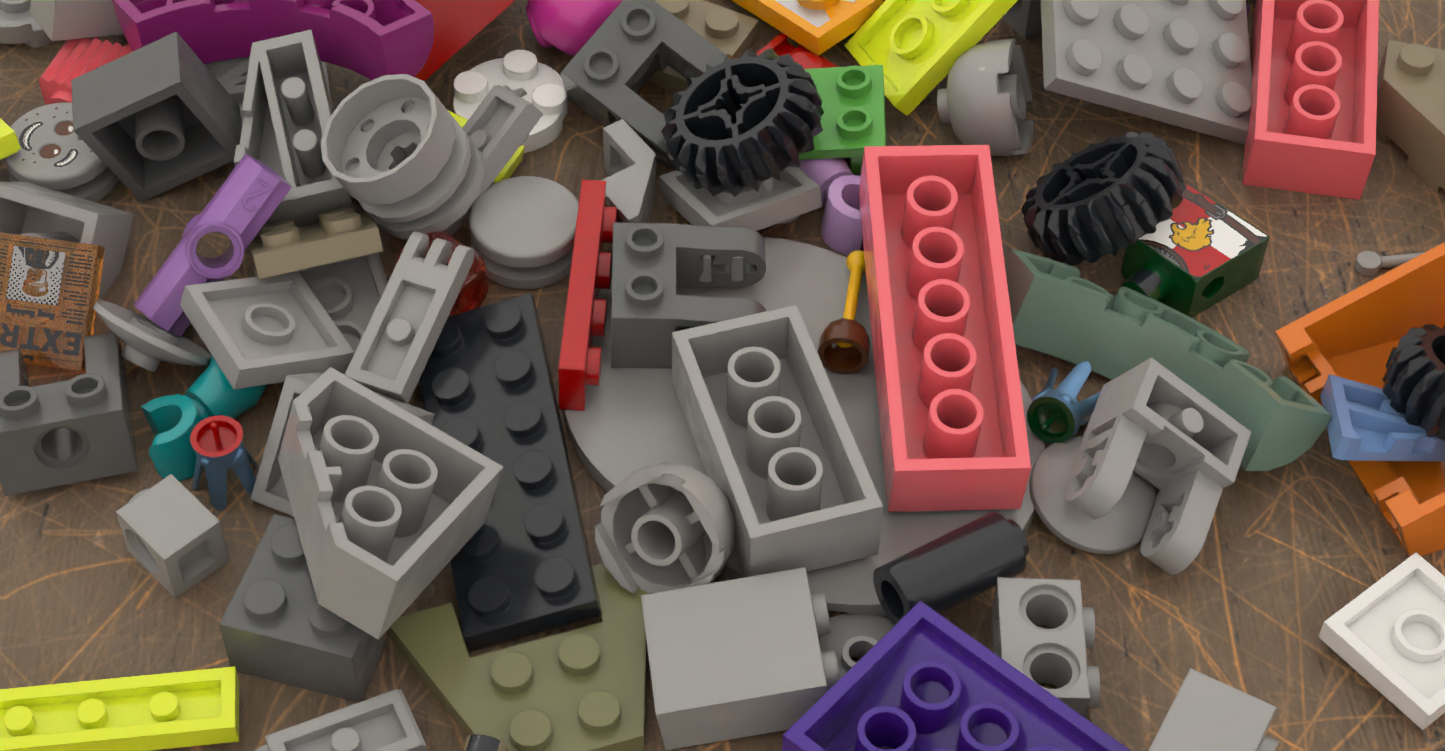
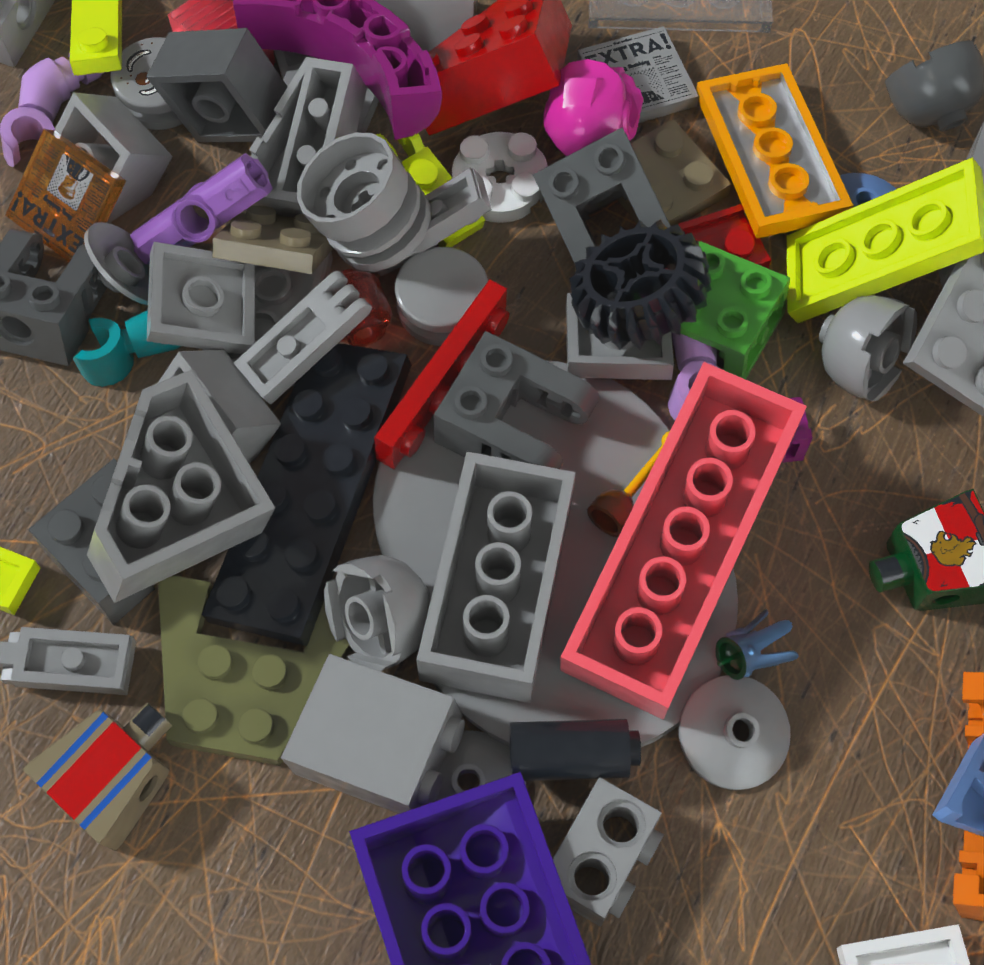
camera: 30 degrees right, 15 degrees up
light grey brick [116,474,230,599] -> none
piece [190,415,257,511] -> none
light grey slope [601,119,656,223] -> none
sand green brick [1005,248,1332,471] -> none
black gear [1021,132,1187,266] -> none
light grey brick [1064,357,1251,575] -> none

